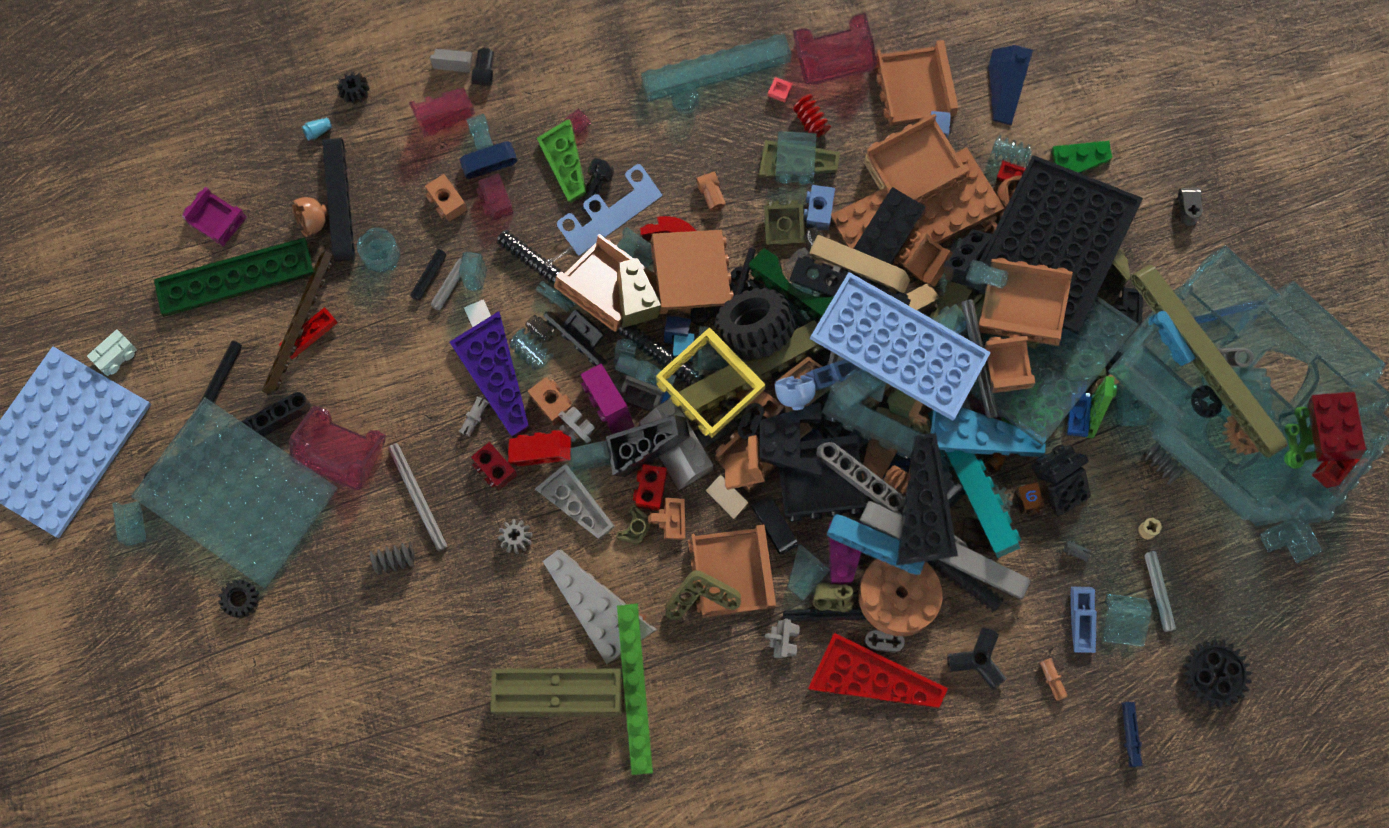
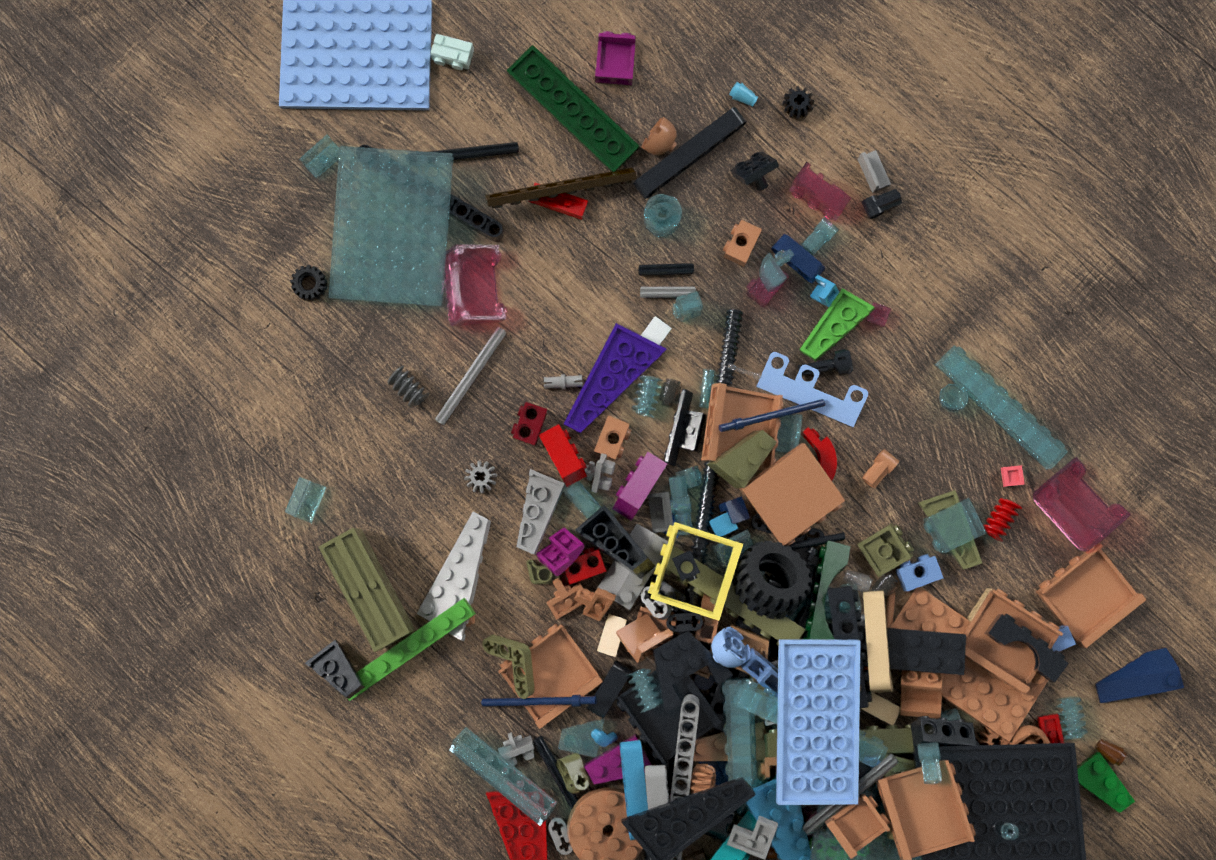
camera: 60 degrees right, 10 degrees up
none -> clear light blue panel [285,477,326,523]
none -> black wing [305,640,365,699]
none -> clear light blue brick [450,727,557,826]
none -> dark blue bar [481,694,597,707]
none -> magenta slope [536,527,585,576]
none -> nougat hinge [575,587,616,621]
none -> dark azure arm [591,729,617,747]
none -> clear light blue piece [626,668,663,713]
none -> light grey beam [640,586,671,620]
none -> black brick [672,551,700,583]
none -> dark blue bar [719,399,825,432]
none -> light grey plate [727,816,778,860]
none -> black plate [730,152,779,191]
none -> clear light blue brick [759,249,794,292]
none -> dark azure panel [810,275,839,307]
none -> black arch [985,614,1069,683]
none -> clear light blue hinge [1001,823,1019,840]
none -> reddish brown cone [1095,739,1127,766]

